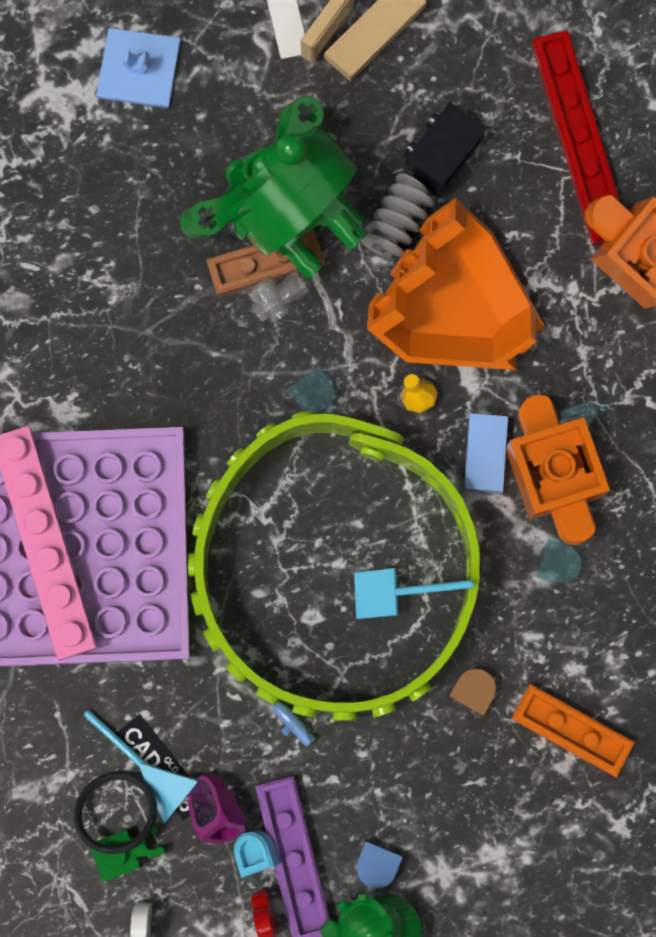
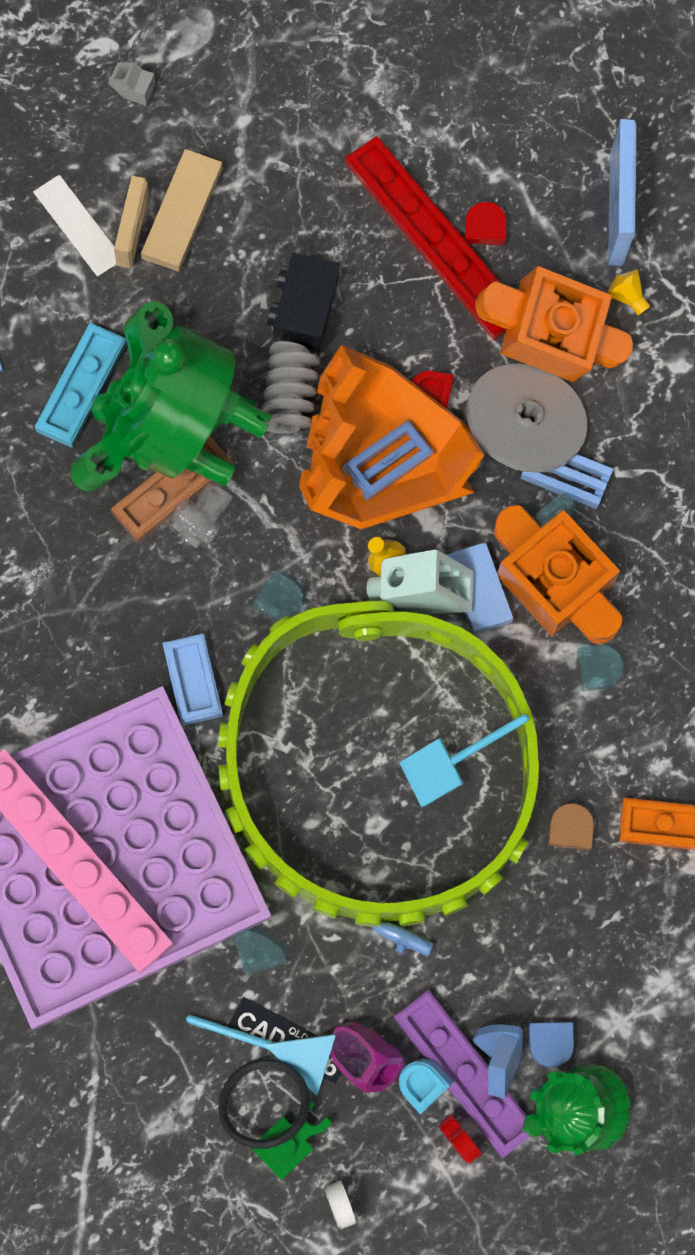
camera: 30 degrees left, 5 degrees down
none -> medium azure tile [35,322,127,448]
none -> light blue tile [163,633,223,726]
none -> clear light blue tile [234,931,287,976]
none -> medium blue tile [342,420,433,501]
none -> light aqua torso [367,550,474,614]
none -> red tile [411,370,454,409]
none -> red tile [465,202,506,246]
none -> light grey piece [466,363,587,473]
none -> medium blue tile [473,1024,523,1099]
none -> light blue tile [520,454,613,509]

